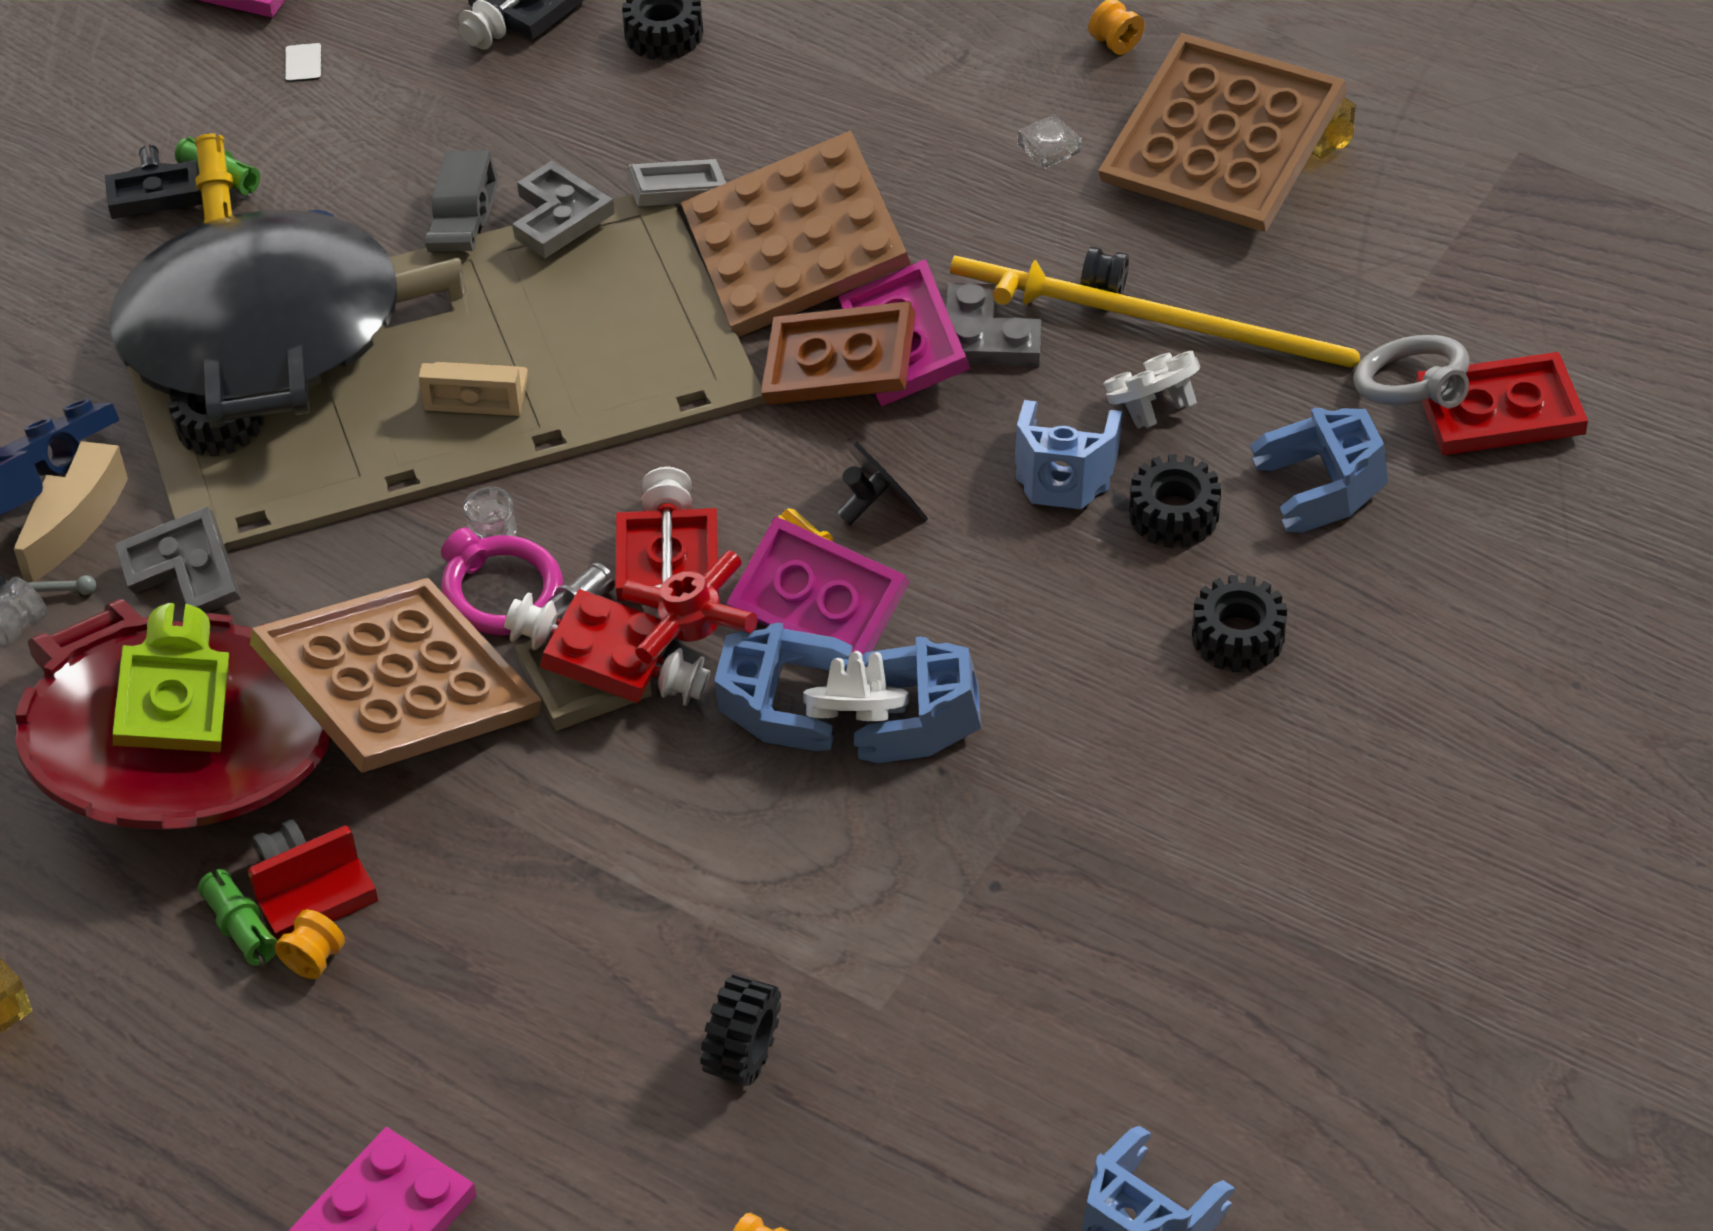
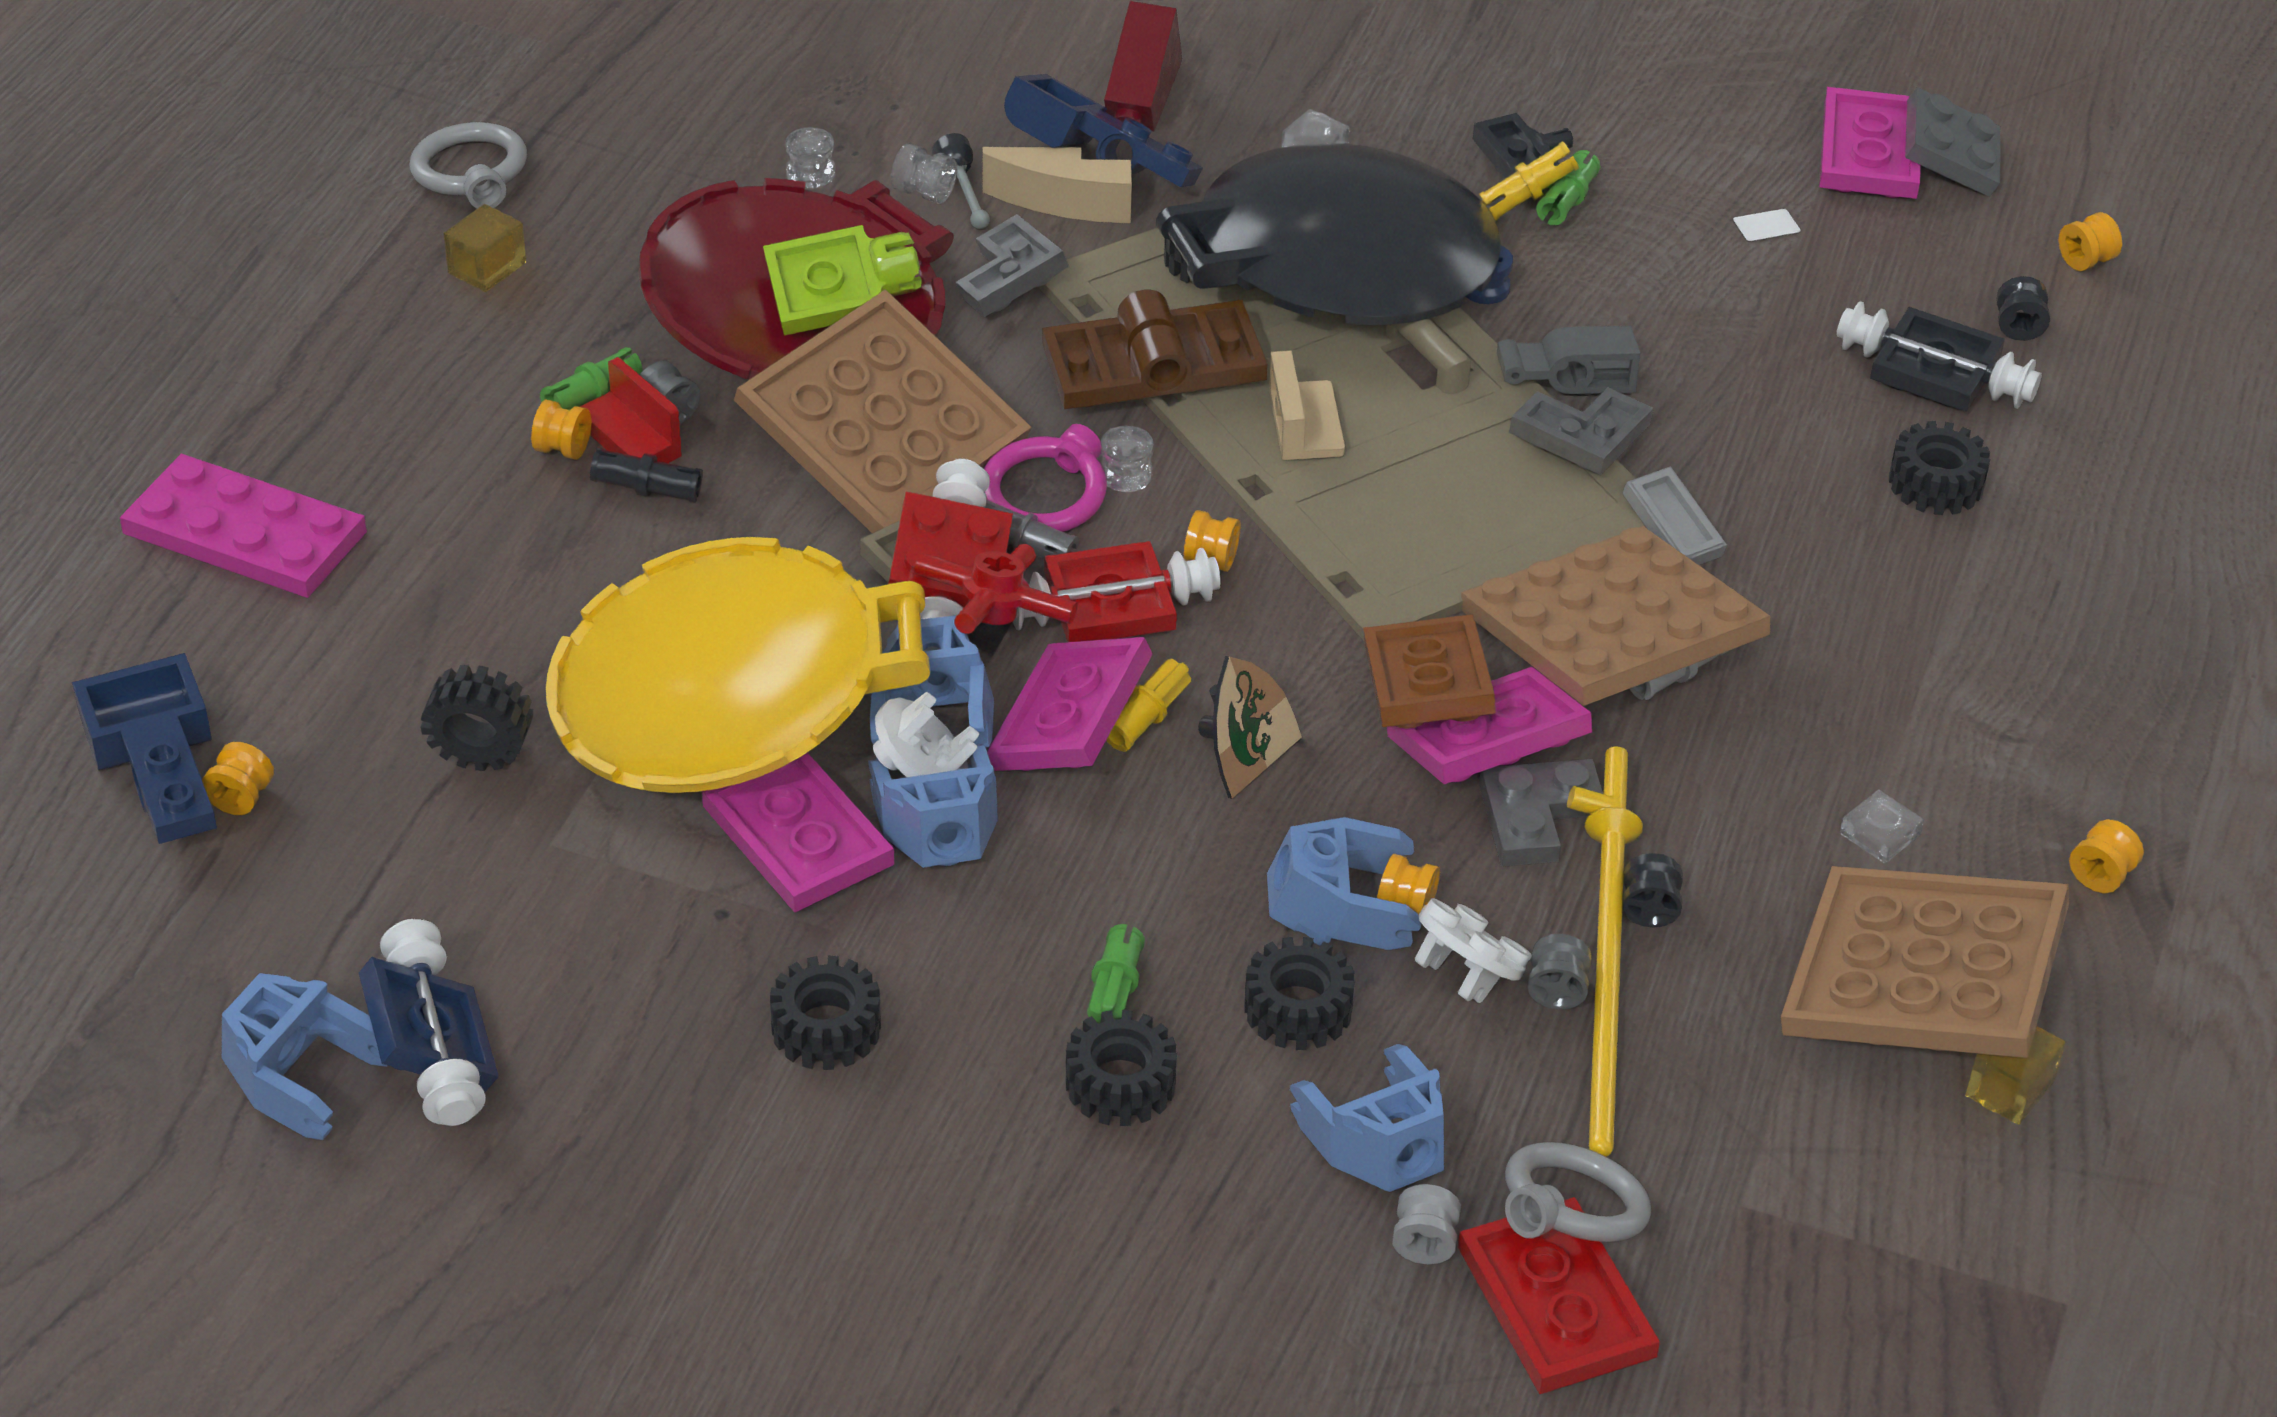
camera: 75 degrees right, 5 degrees down
none -> plate [359,919,499,1126]
none -> yellow dish [546,537,930,793]
none -> black pin [590,447,703,503]
none -> dark pink plate [702,752,894,913]
none -> black tyre [770,955,881,1070]
none -> reddish brown plate [1042,289,1268,410]
none -> bright green axle [1087,924,1145,1024]
none -> light orange wheel [1184,510,1241,572]
none -> clear plate [1282,109,1350,147]
none -> light orange wheel [1377,854,1440,915]
none -> light grey wheel [1392,1184,1461,1265]
none -> dark grey wheel [1528,934,1592,1010]

